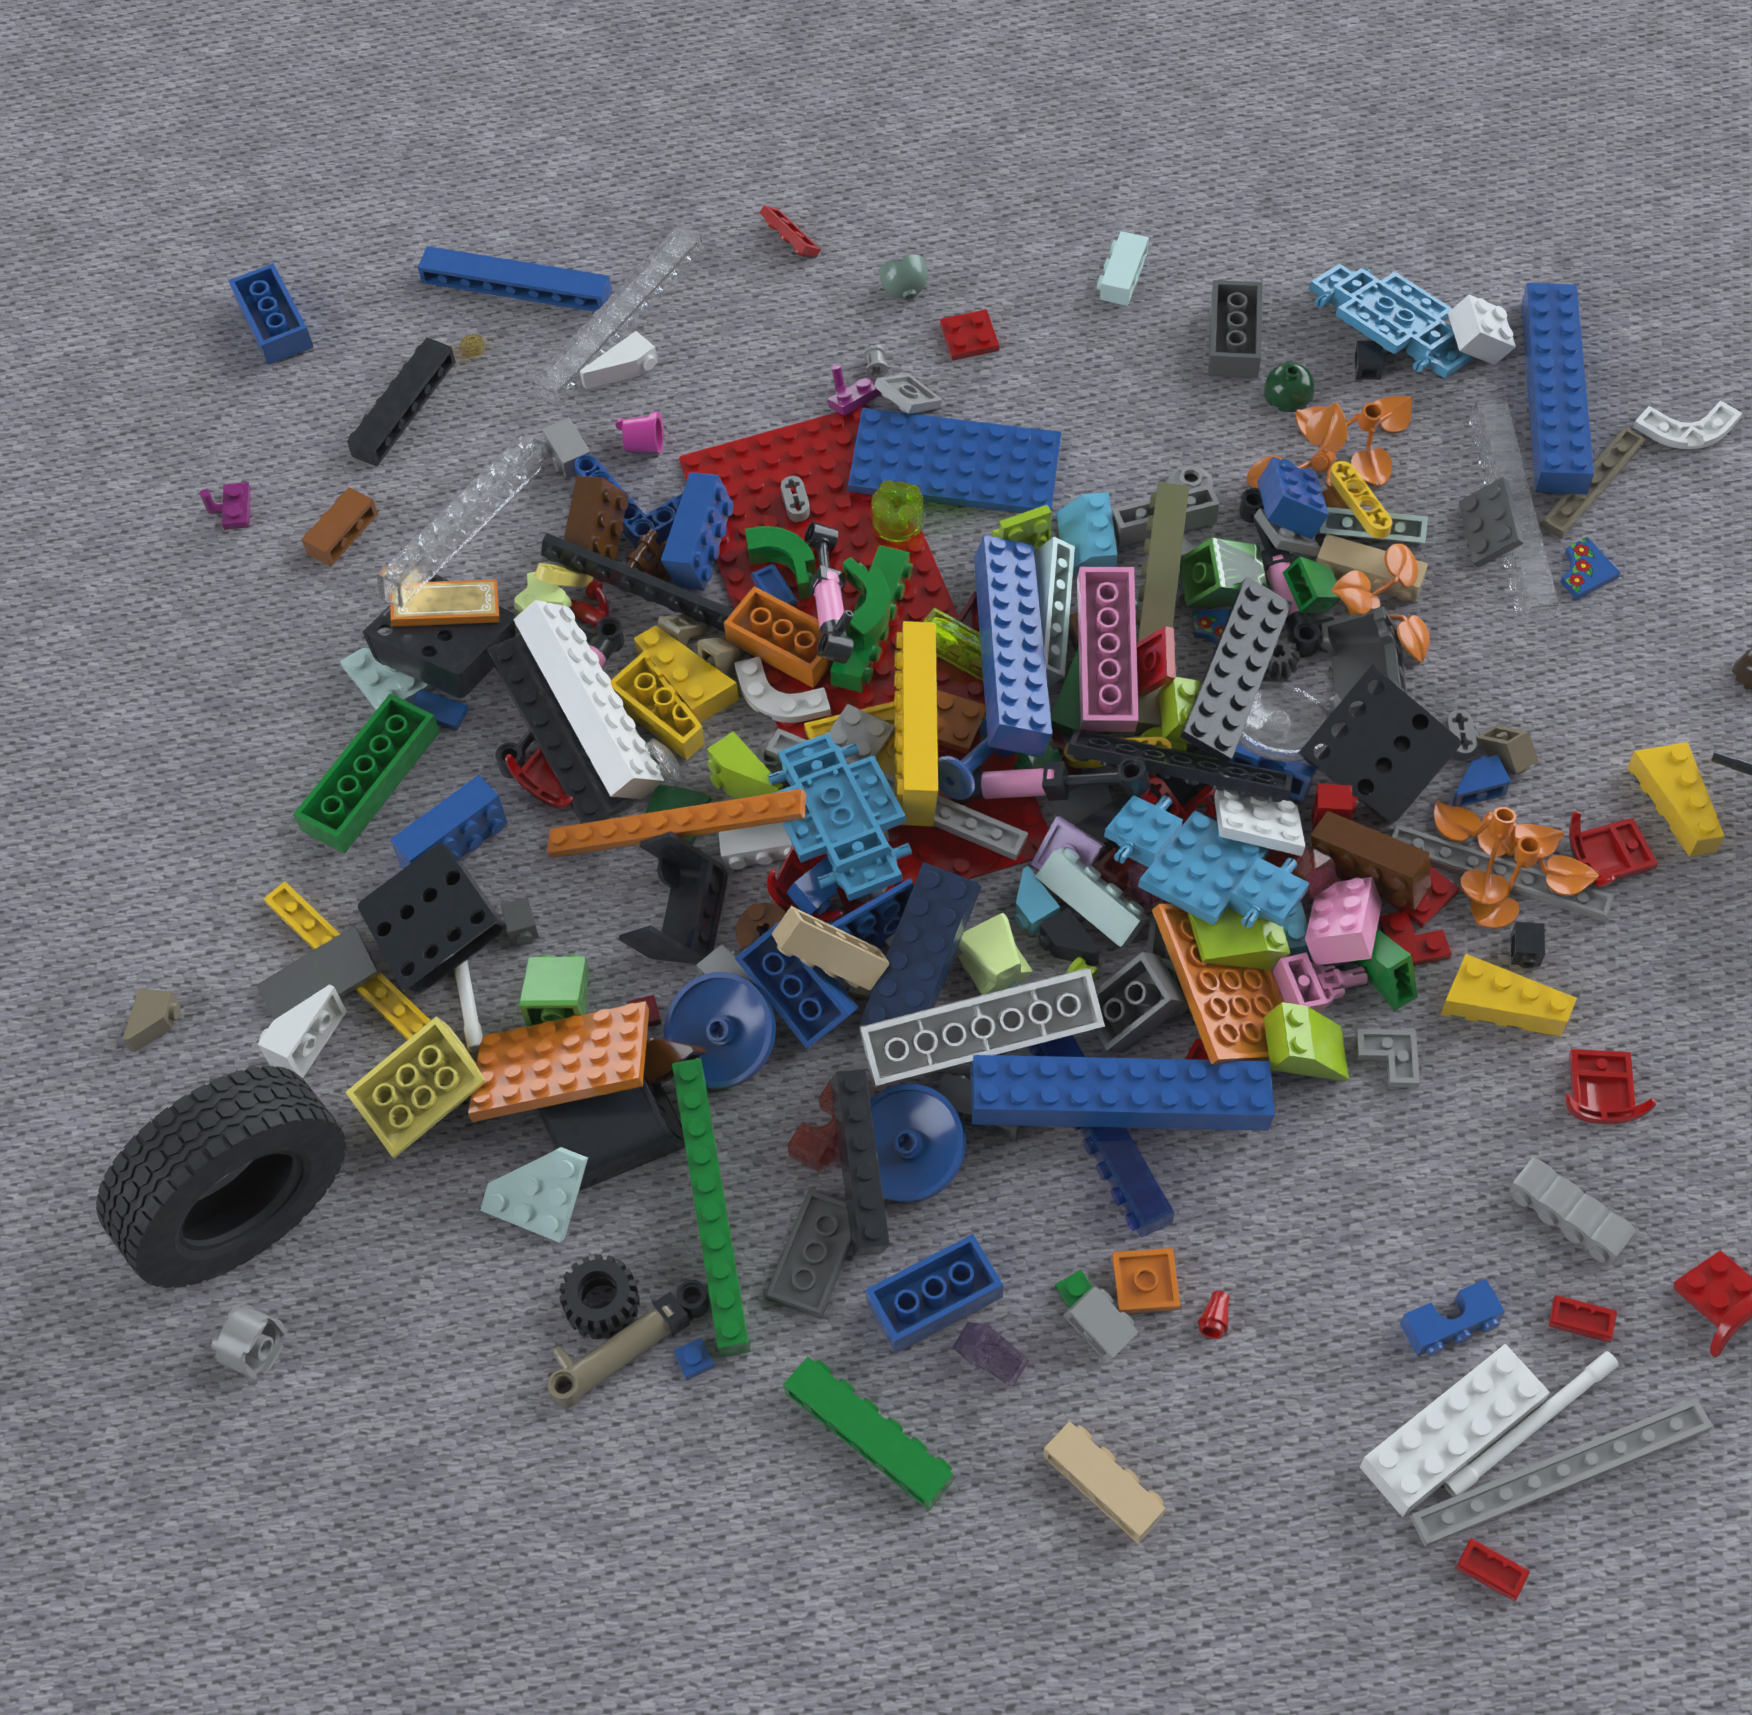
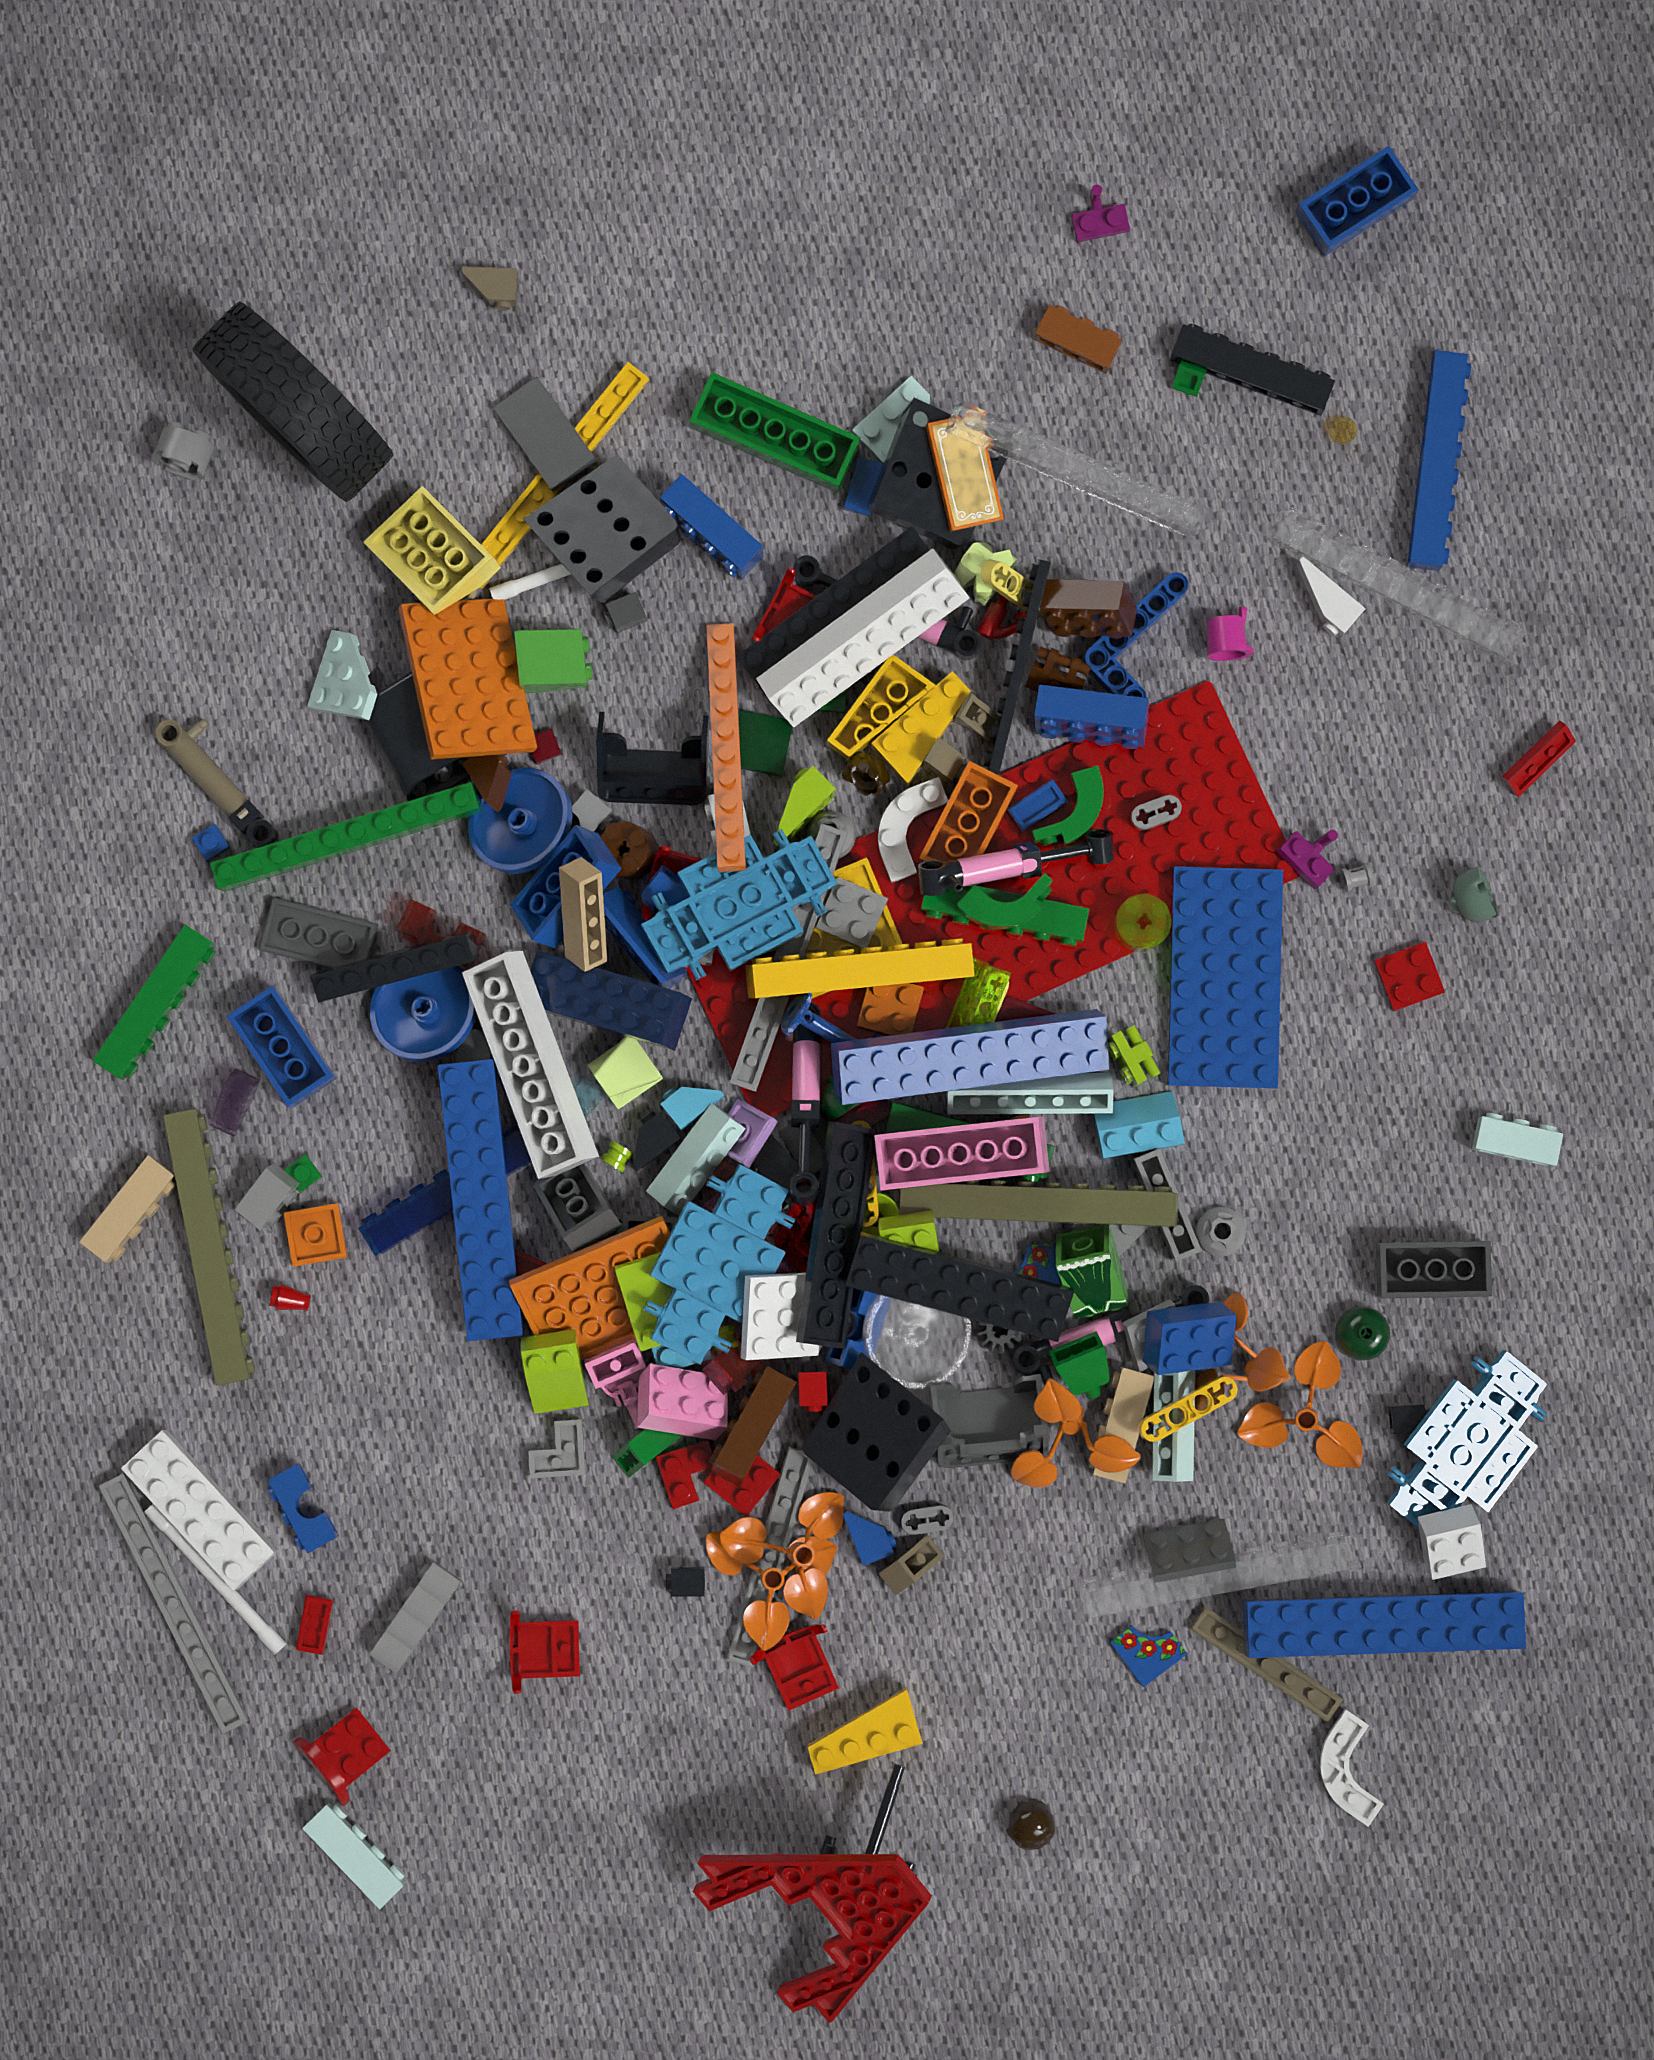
camera: 80 degrees right, 25 degrees up
white slope [258,985,347,1078] -> none
light grey brick [541,417,591,479] -> none
black tyre [559,1254,640,1340] -> none
clear dish [645,738,683,787] -> none
light grey plate [874,373,943,414] -> none
red plate [1136,626,1176,697] -> none
yellow wedge [1440,954,1577,1037] -> none
red plate [1455,1538,1530,1602] -> none
none -> olive brick [163,1109,255,1386]
none -> dark brown hair [842,753,890,797]
none -> green plate [1172,361,1207,397]

